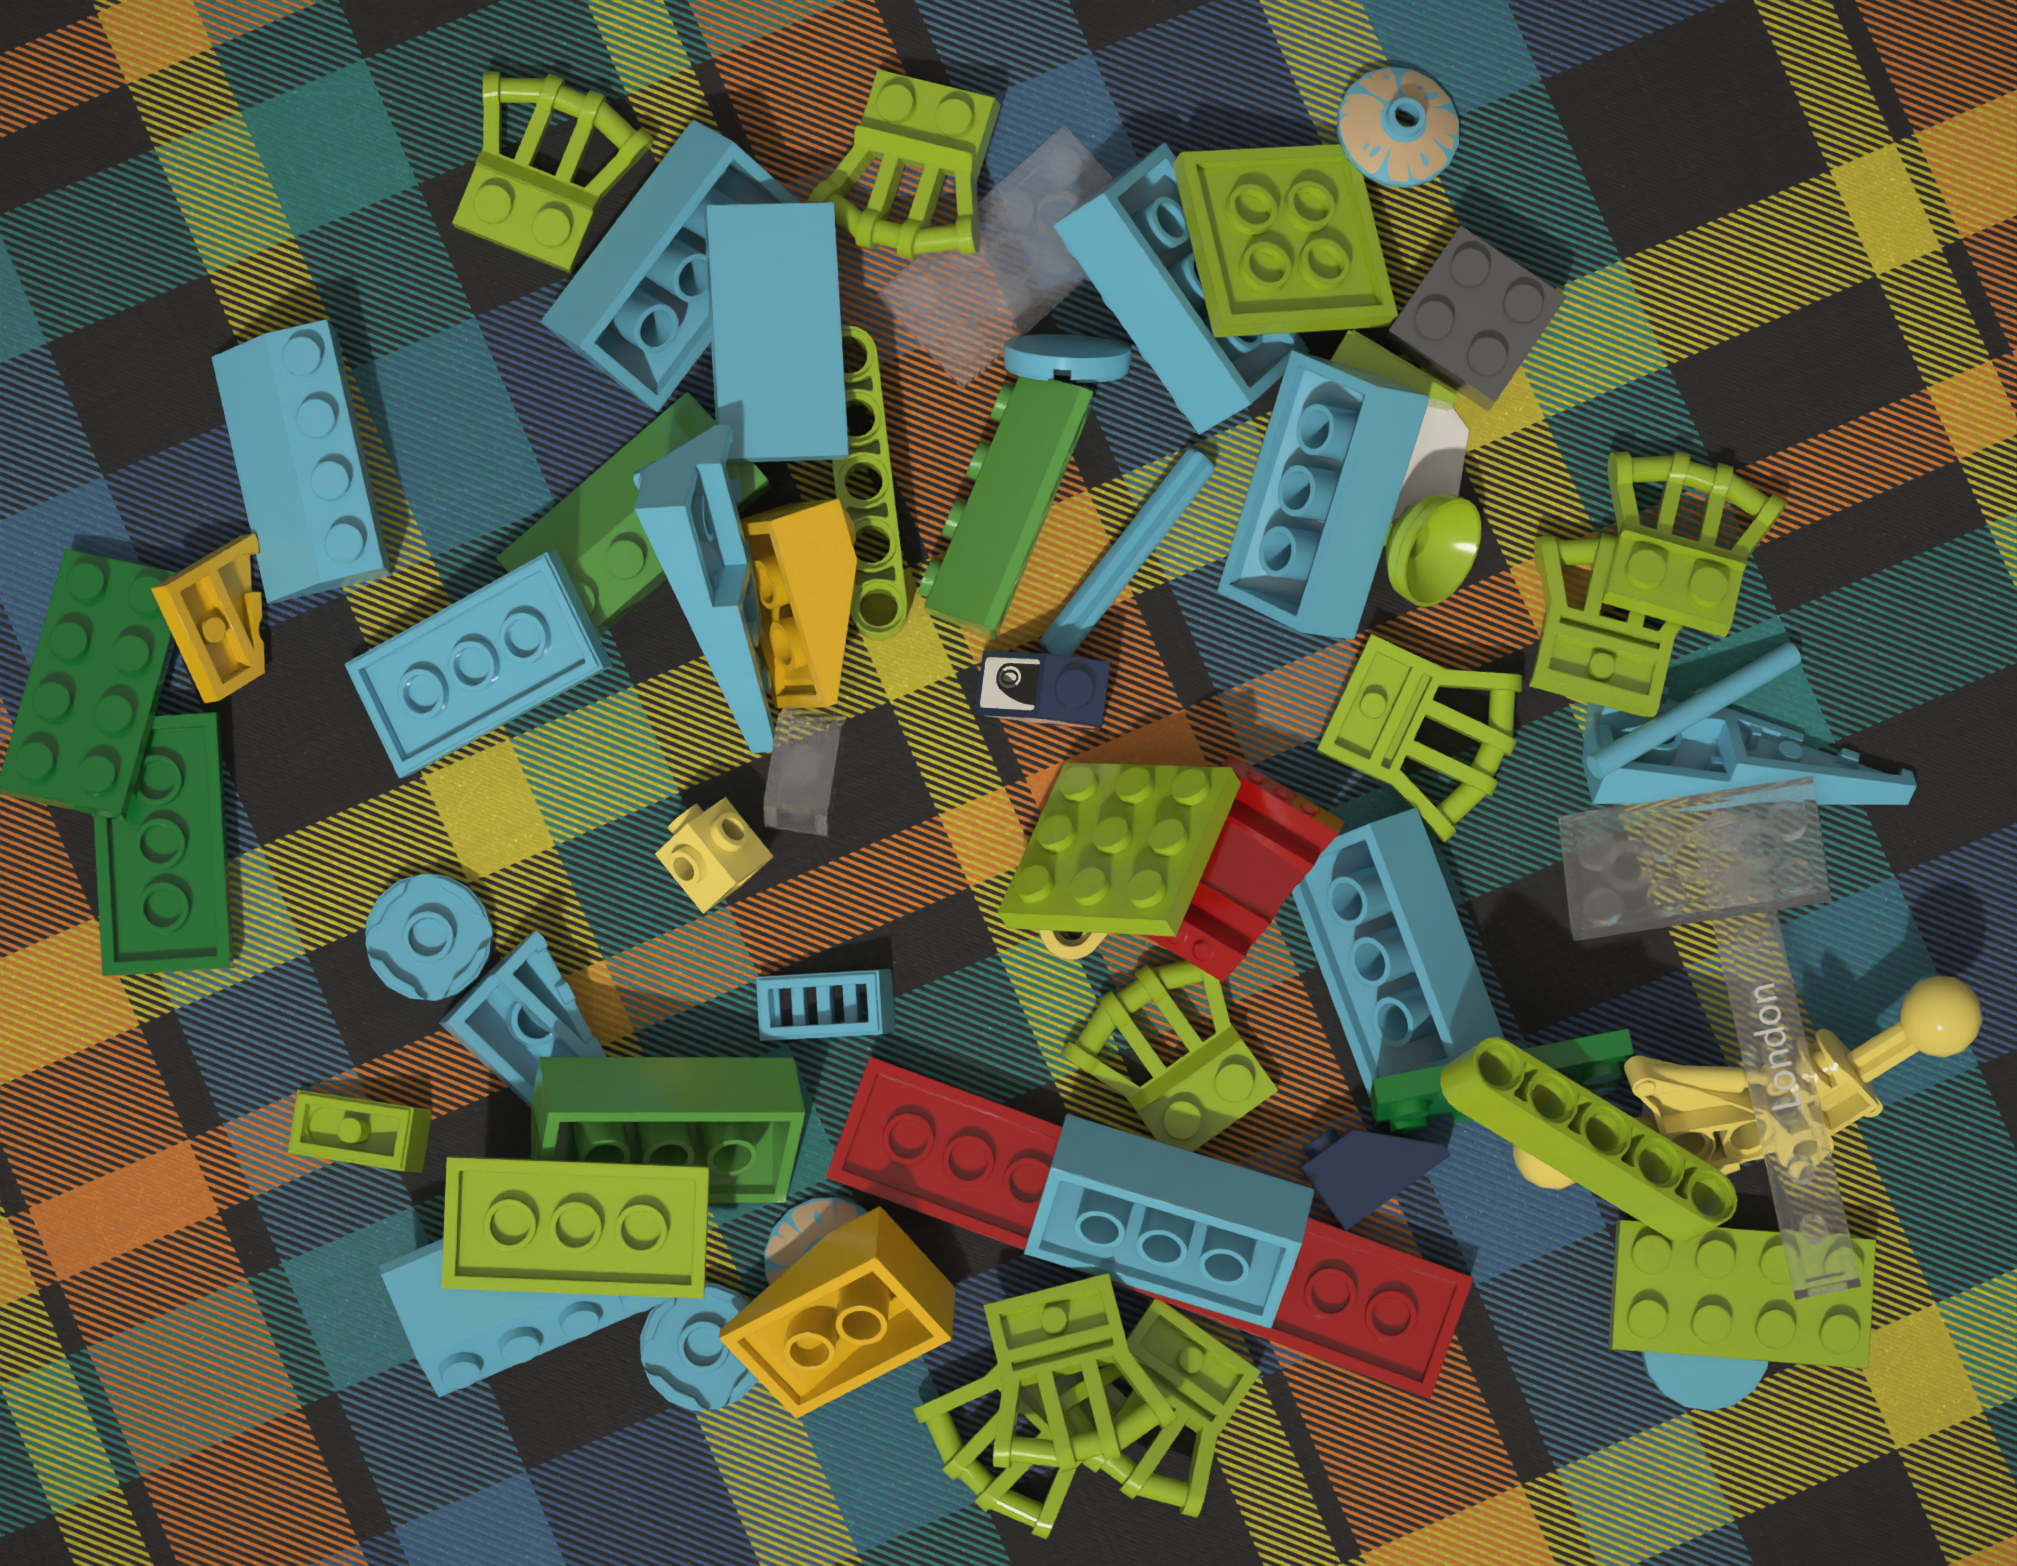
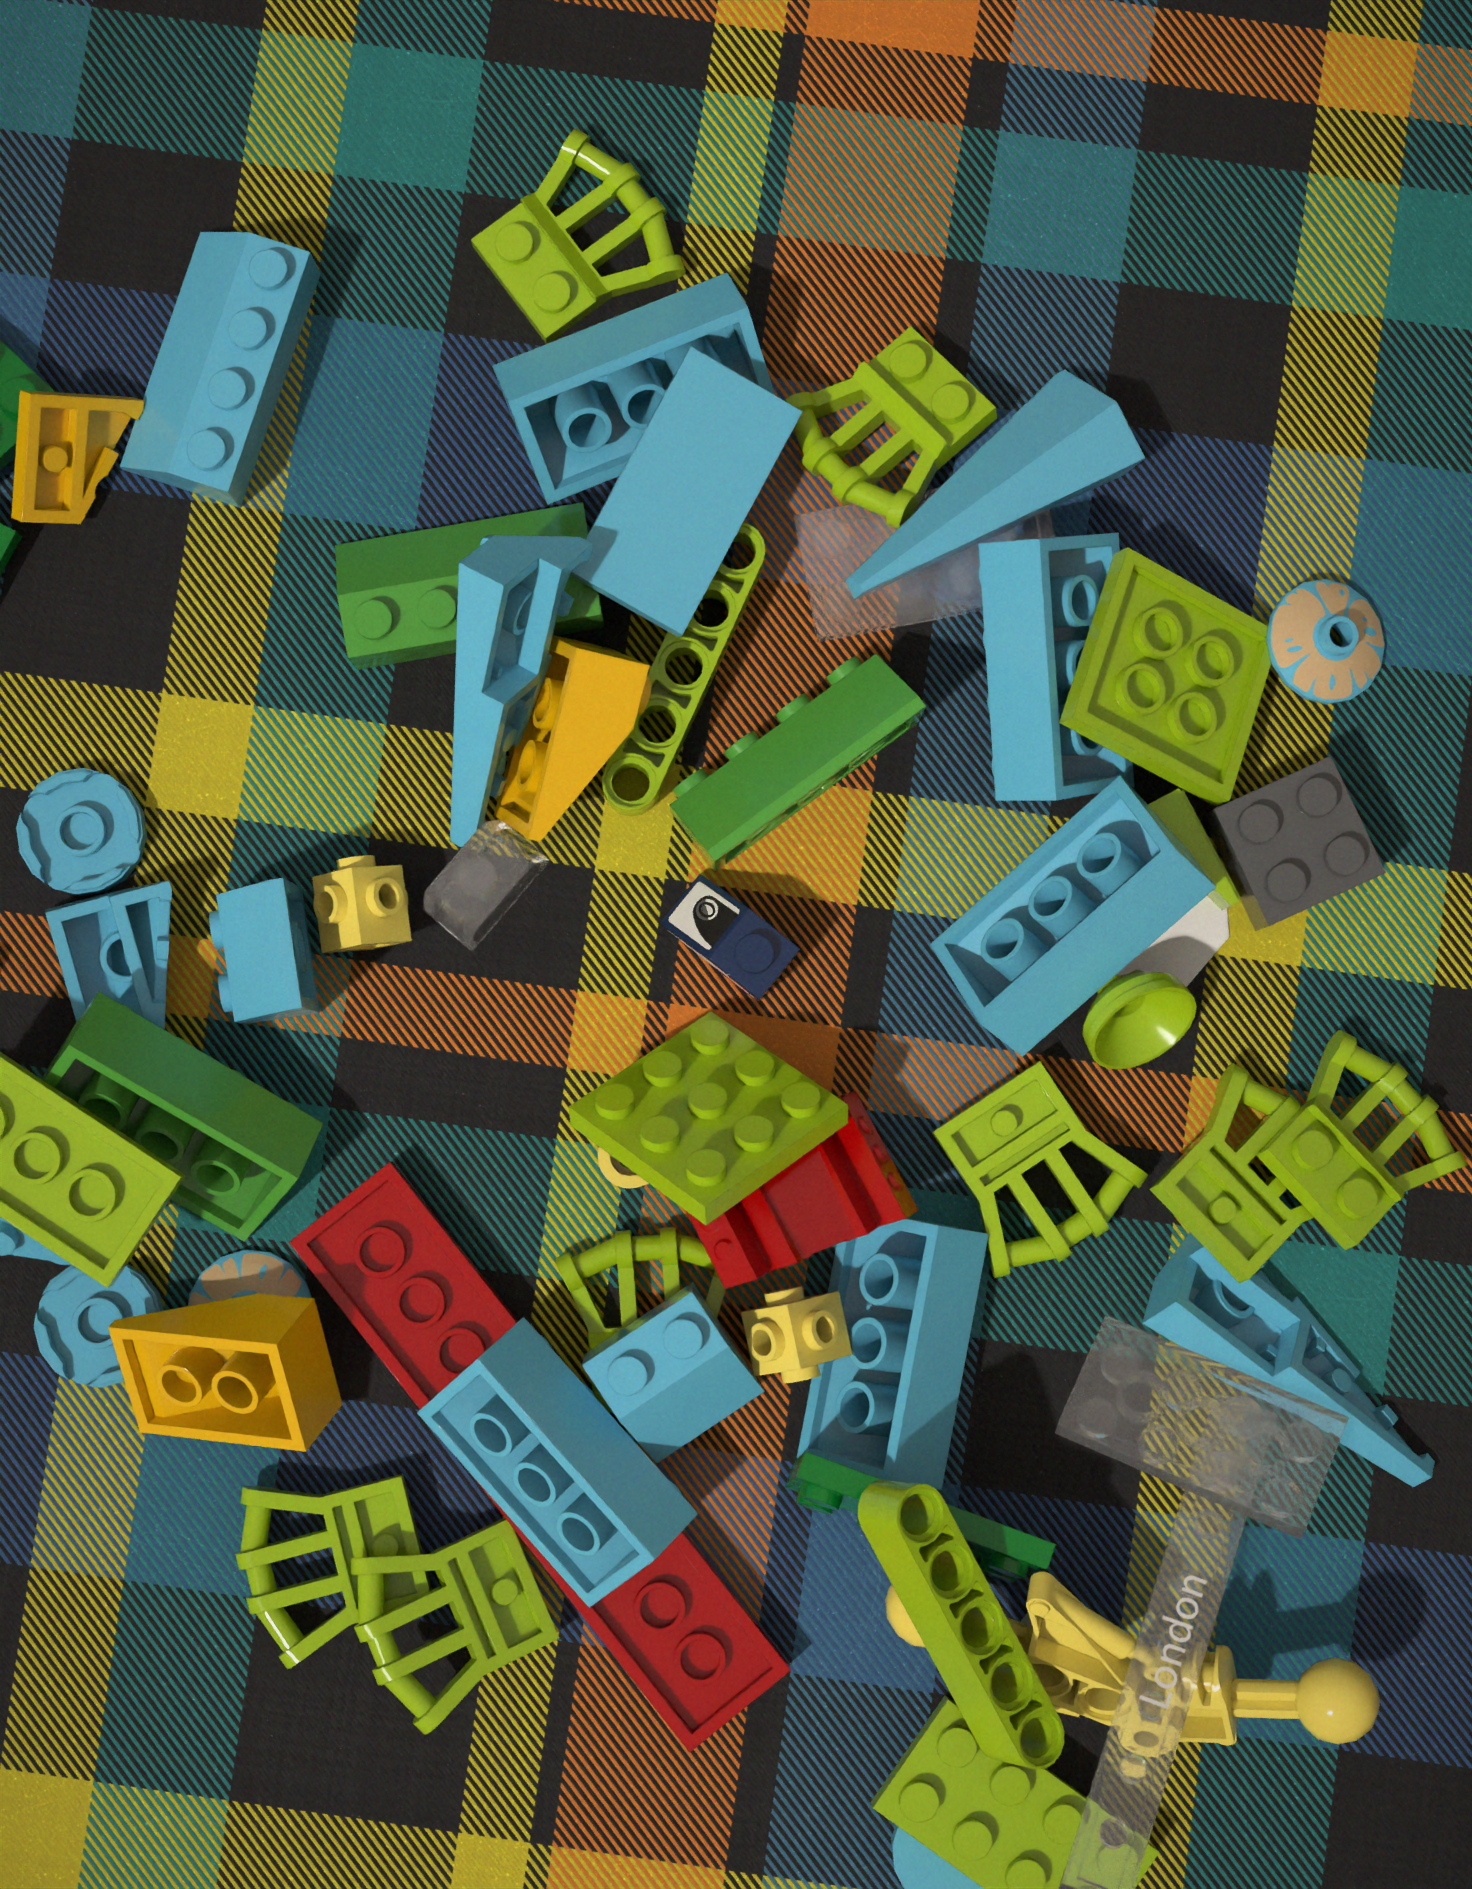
camera: 30 degrees right, 0 degrees up
medium azure tile [344,550,613,778] -> none
medium azure slope [756,969,895,1041] -> none
lime plate [983,1273,1177,1472] -> none
medium azure tile [1003,334,1131,383] -> none
medium azure axle [1040,448,1215,657] -> none
dark blue slope [1297,1127,1451,1230] -> none
medium azure bar [1586,642,1801,779] -> none
none -> medium azure slope [209,878,320,1024]
none -> medium azure slope [582,1282,765,1463]
none -> light yellow brick [741,1286,853,1384]
none -> medium azure wedge [845,370,1145,600]

